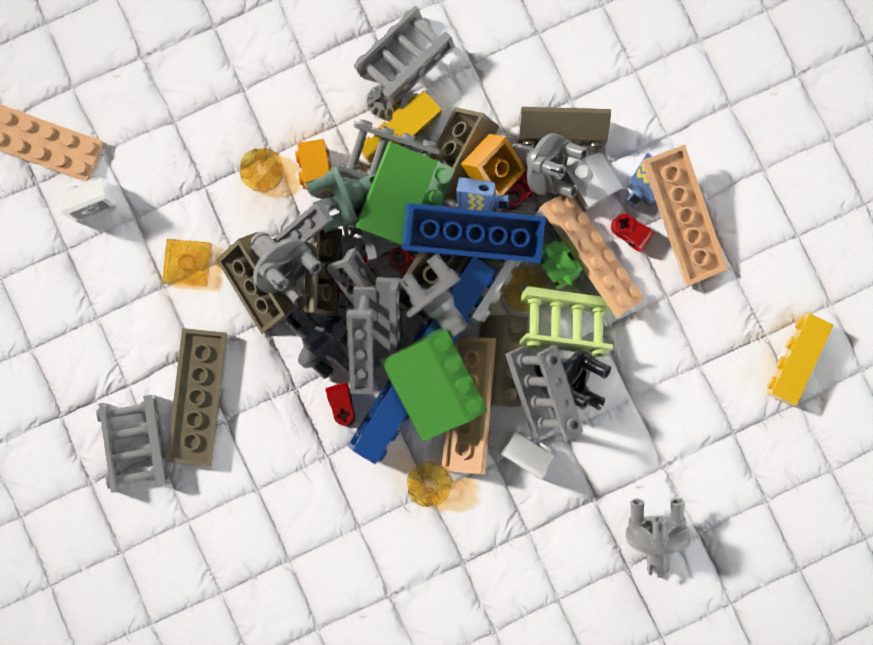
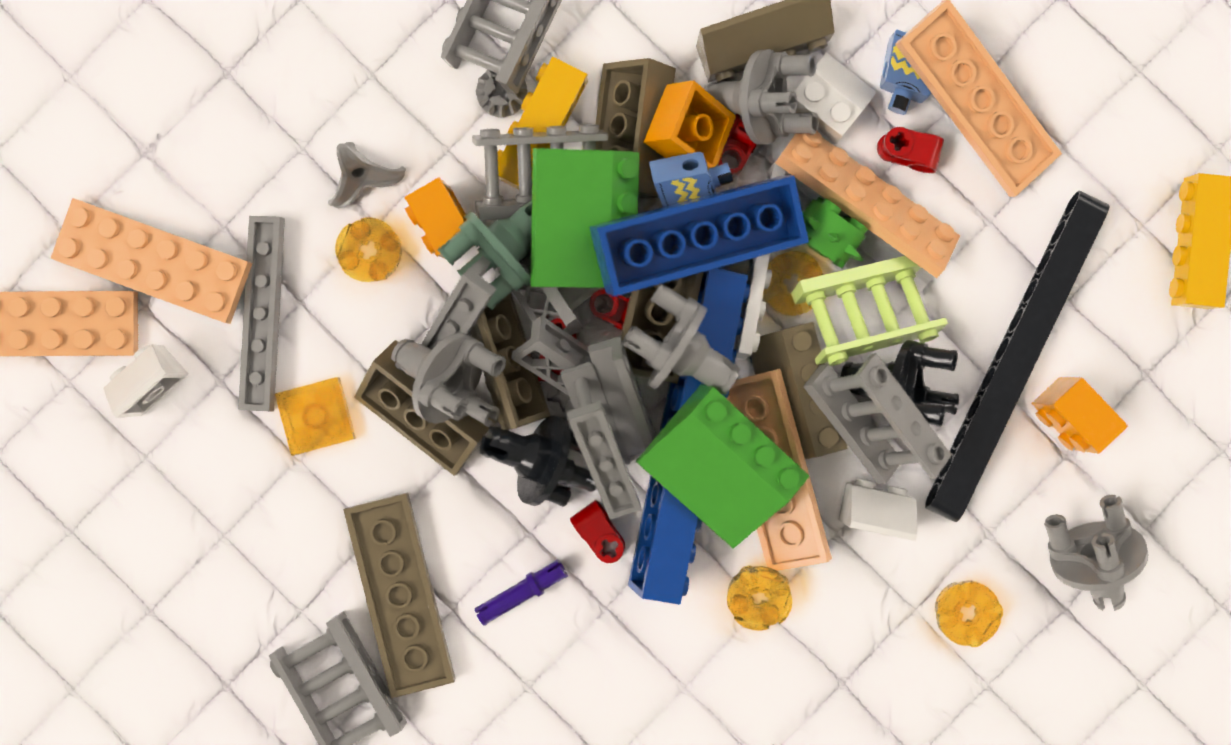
camera: 20 degrees left, 5 degrees up
none -> light nougat plate [50,198,253,324]
none -> light grey plate [238,215,285,412]
none -> light grey piece [328,141,406,209]
none -> dark purple pin [474,559,568,626]
none -> black beam [925,190,1110,522]
none -> clear yellow plate [934,580,1003,647]
none -> light orange brick [1031,377,1128,454]

